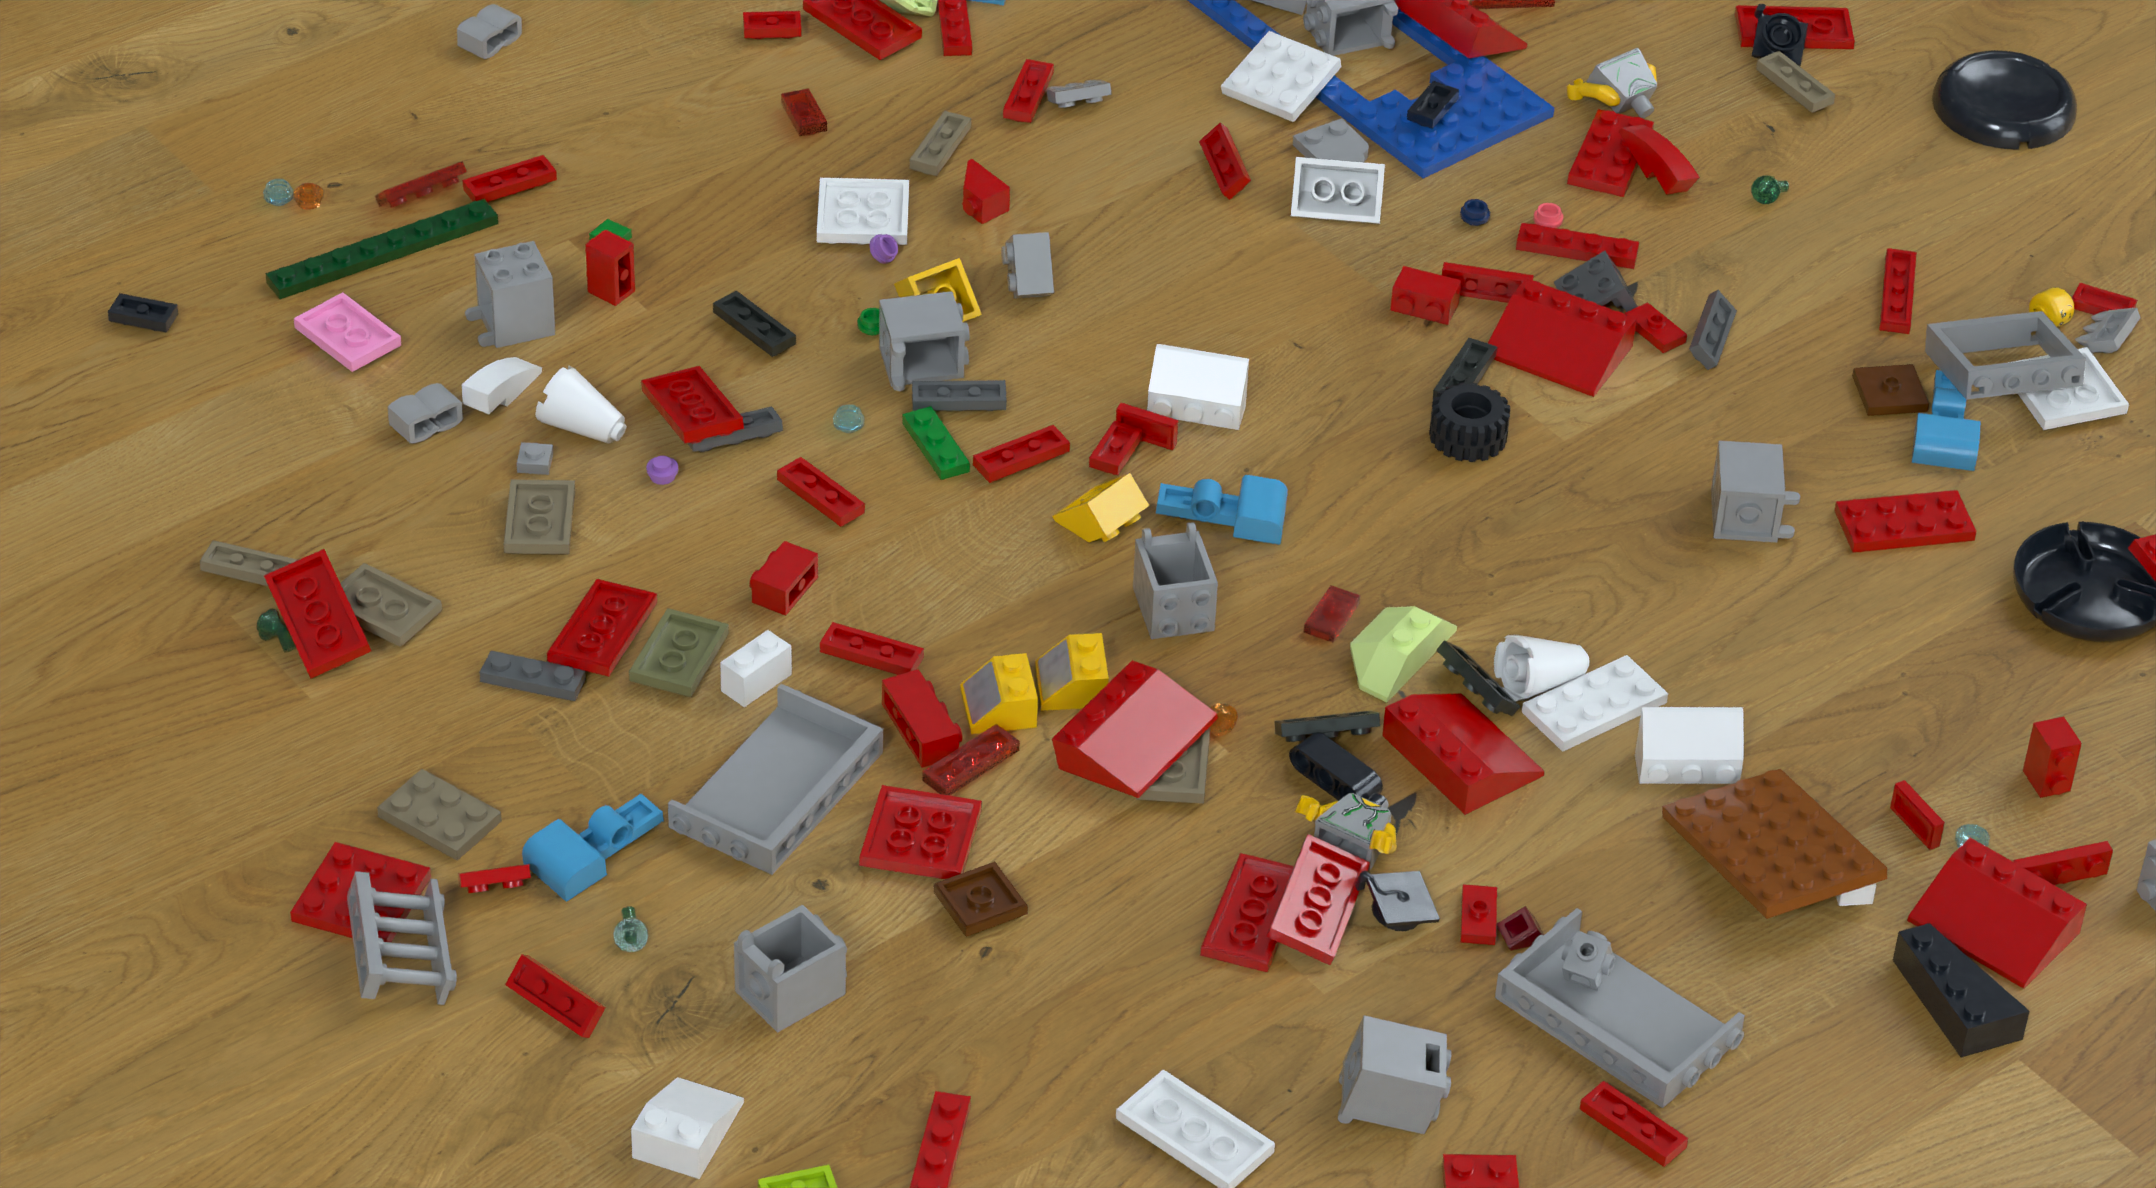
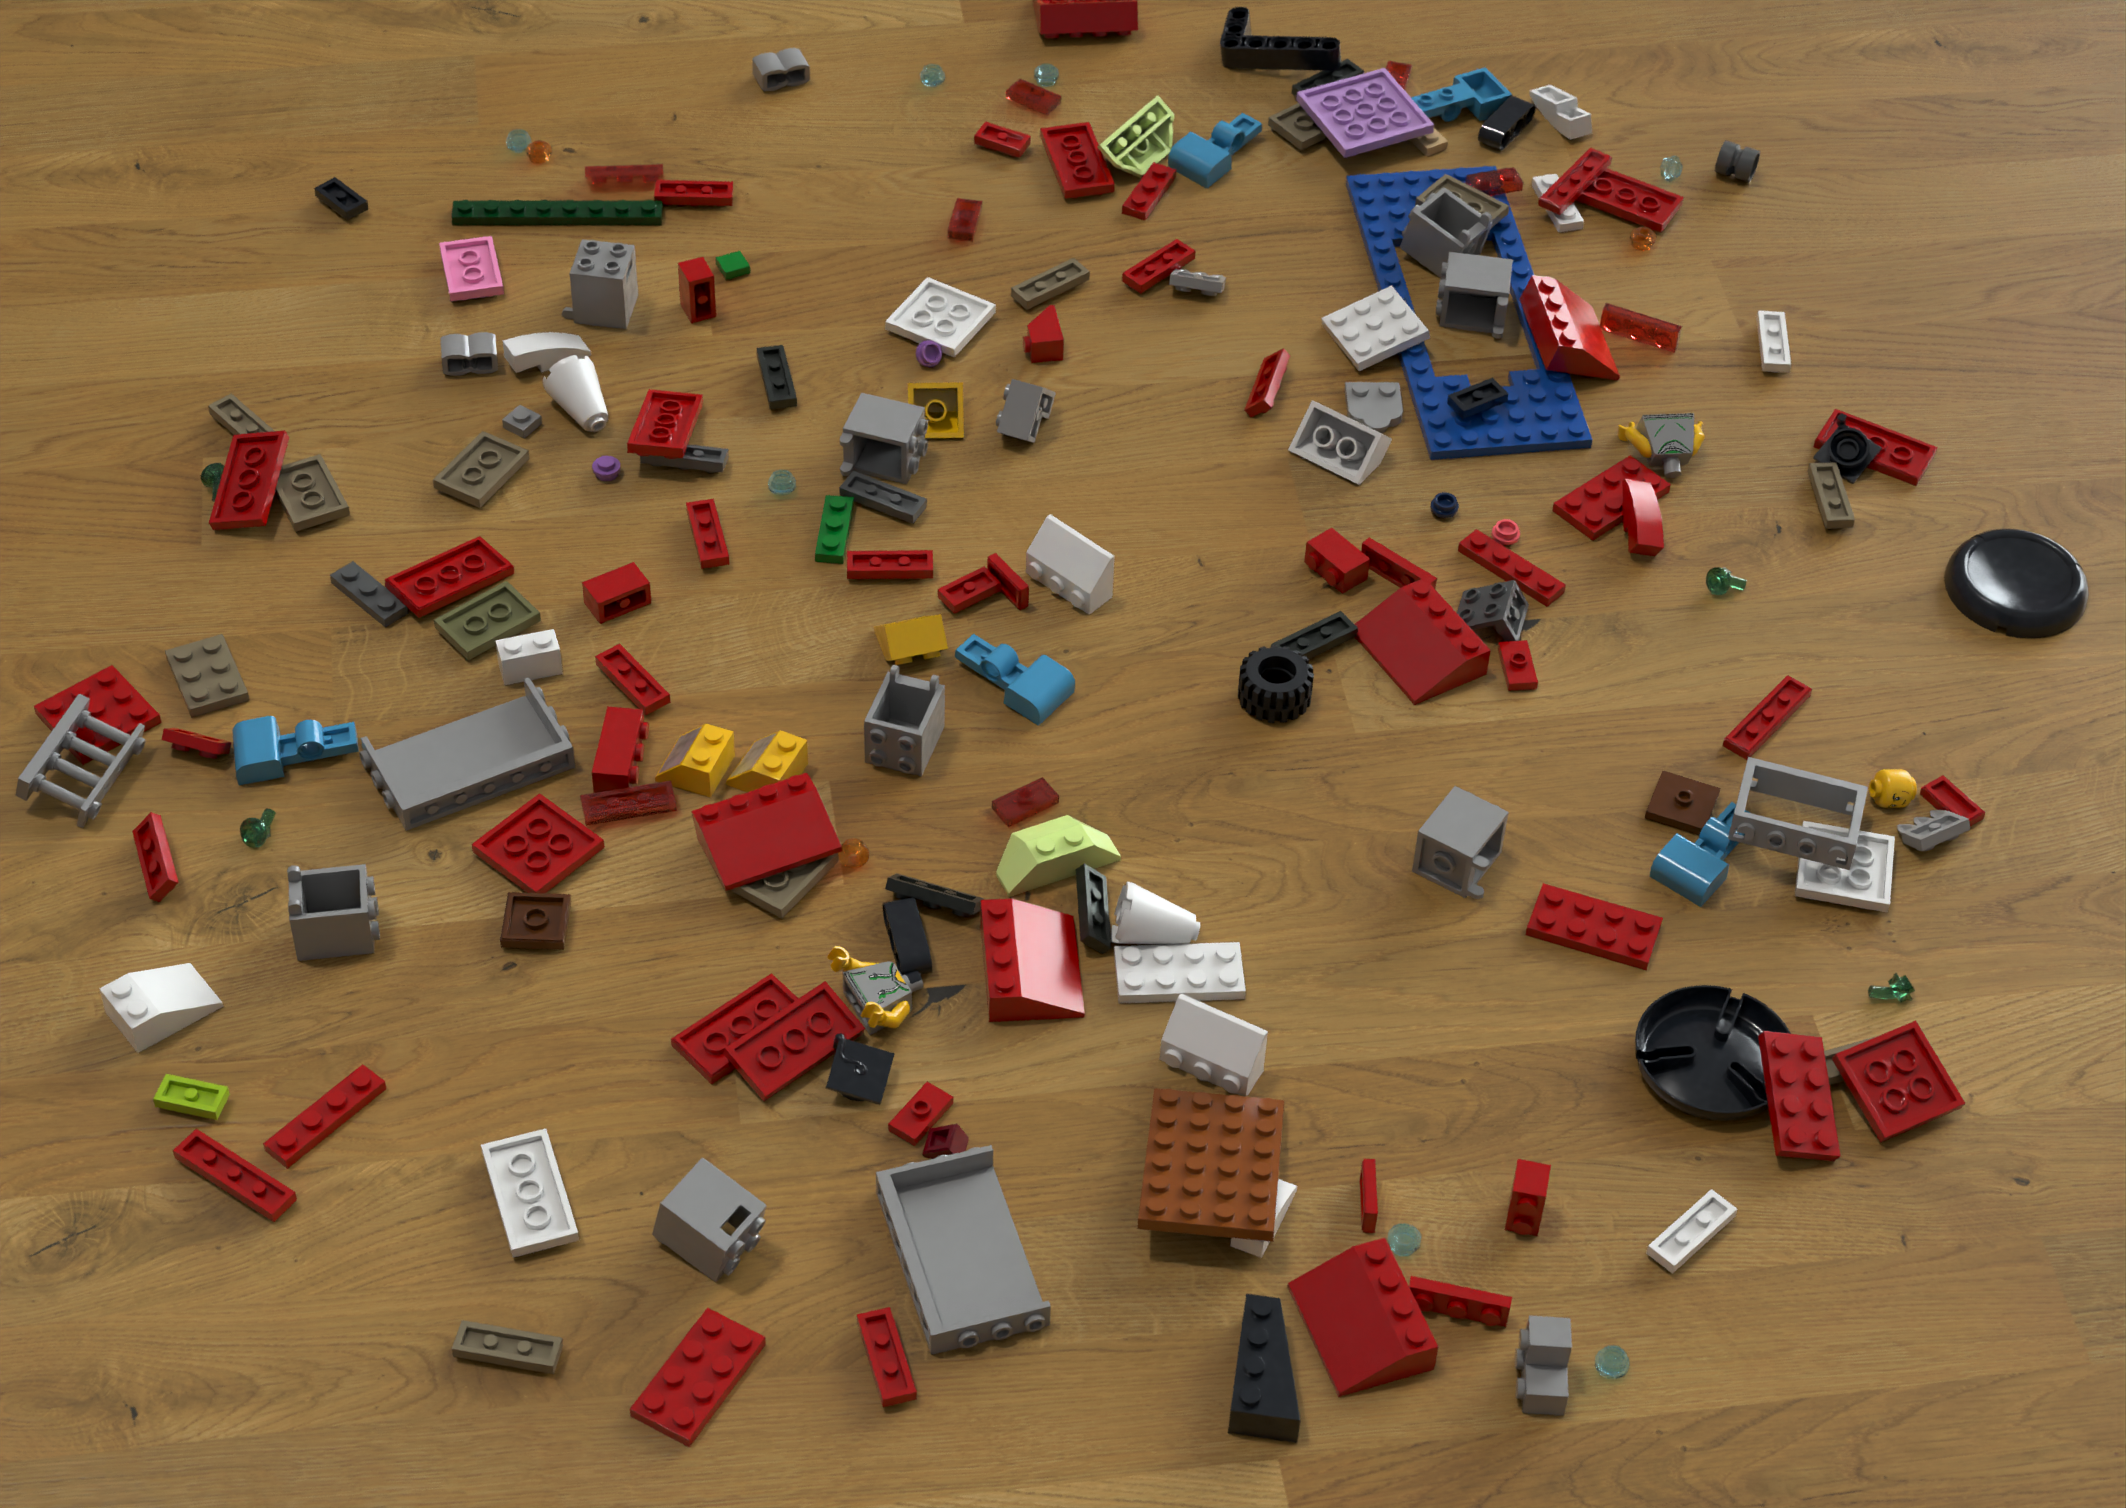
camera: 30 degrees right, 5 degrees up
light grey brick [1562,930,1616,991] -> none
dark grey plate [1689,290,1737,370] -> none

